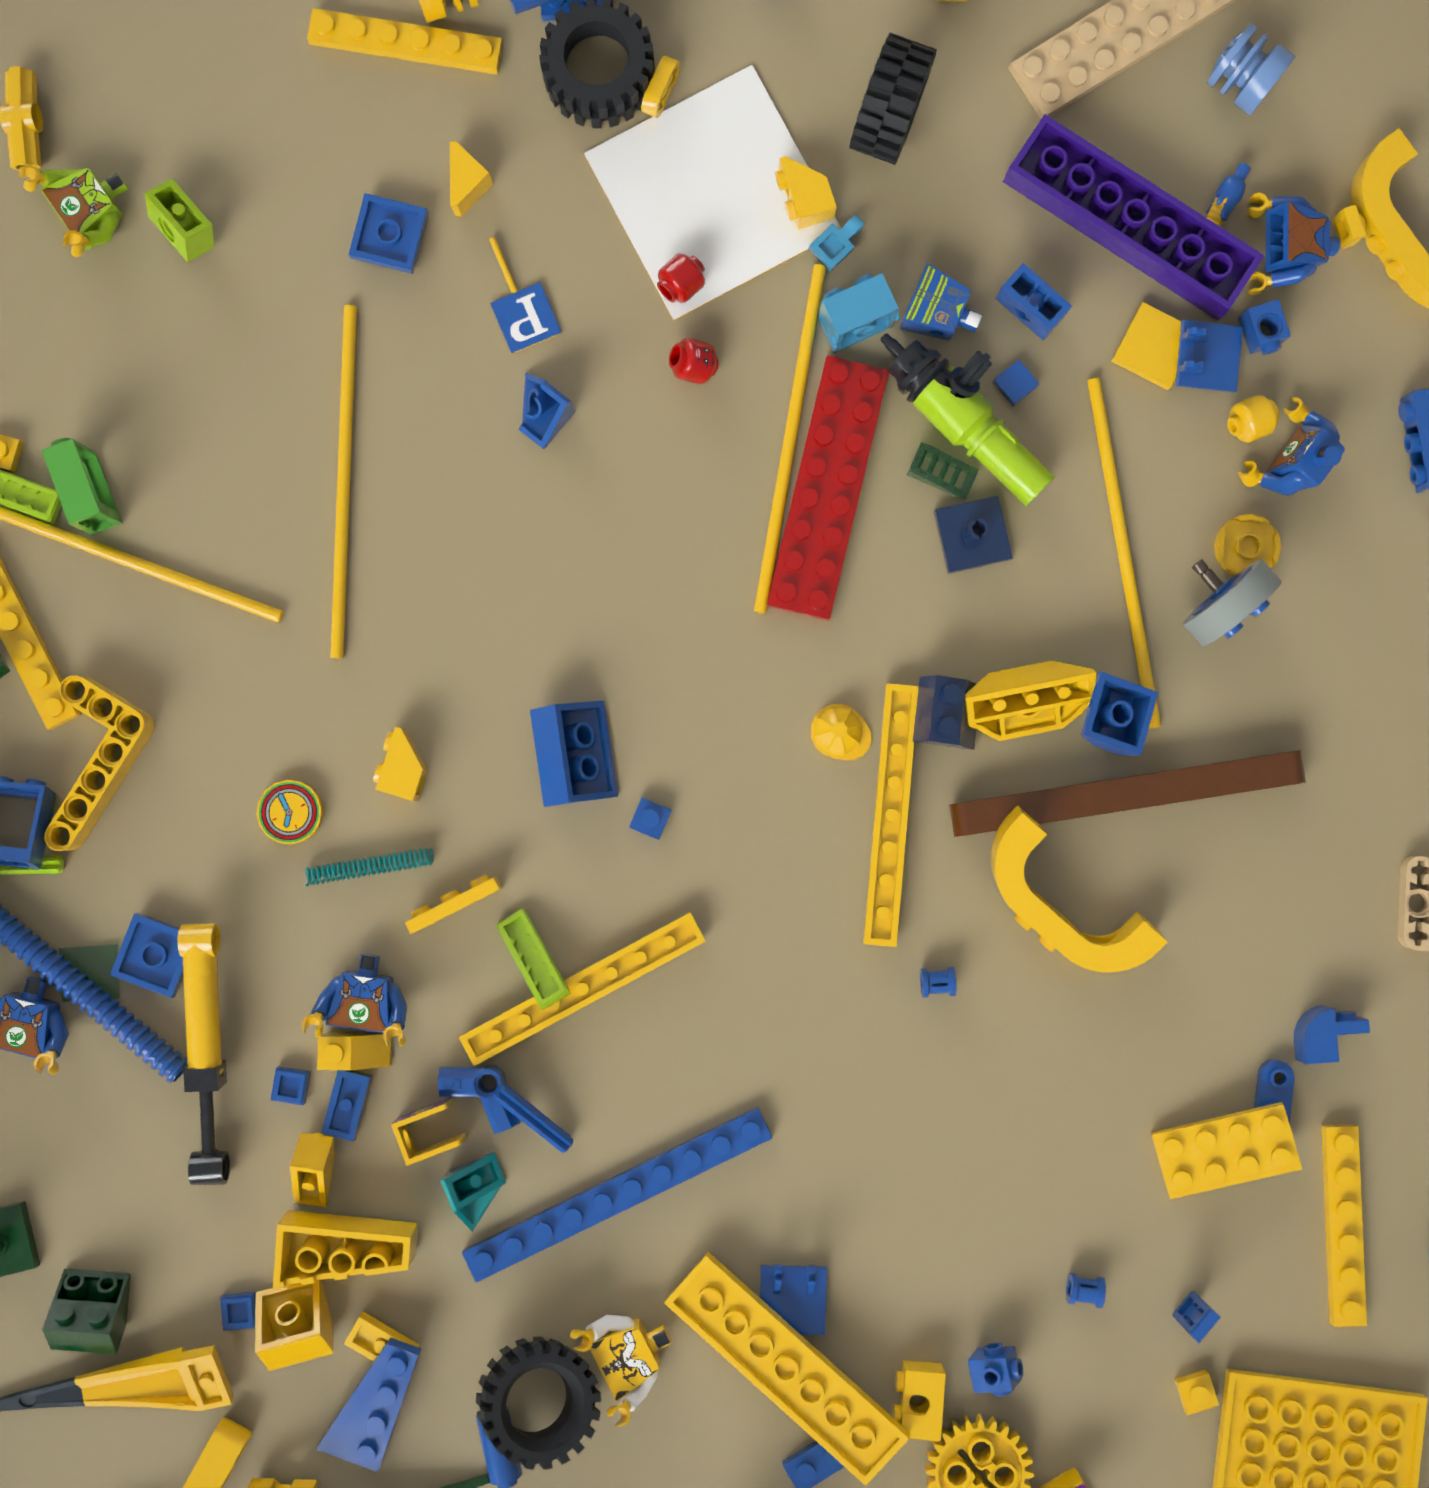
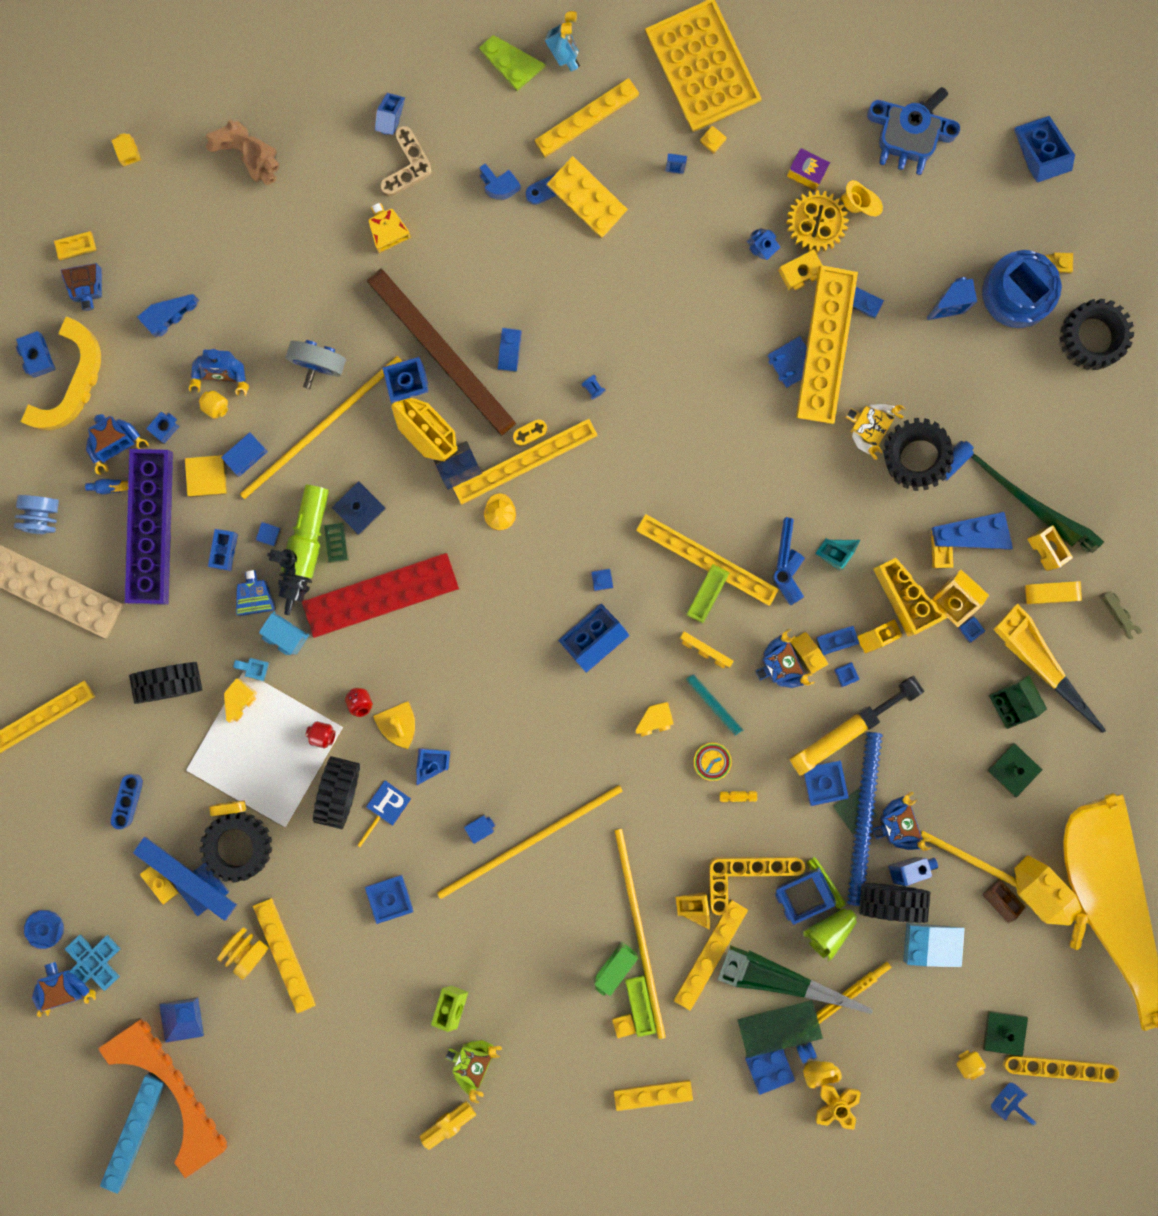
camera: 125 degrees left, 0 degrees up
yellow piece [391,1097,467,1166] -> none
yellow slope [450,141,493,217] -> none
blue plate [462,1107,773,1283] -> none
yellow piece [754,264,826,614] -> none
yellow arch [991,805,1168,972] -> none
blue bush [1066,1273,1106,1308] -> none
blue plate [1175,320,1243,393] -> none
yellow tile [1214,514,1282,576] -> none
yellow plate [1332,204,1366,249] -> none
none -> blue panel [221,432,268,477]
none -> black tyre [313,756,360,830]
none -> yellow torso [368,203,411,253]
none -> yellow shield [373,701,415,749]
none -> blue brick [464,814,495,844]
none -> blue slope [498,328,522,372]
none -> yellow beam [513,419,547,446]
none -> yellow slope [675,892,710,930]
none -> yellow axle [719,791,757,802]

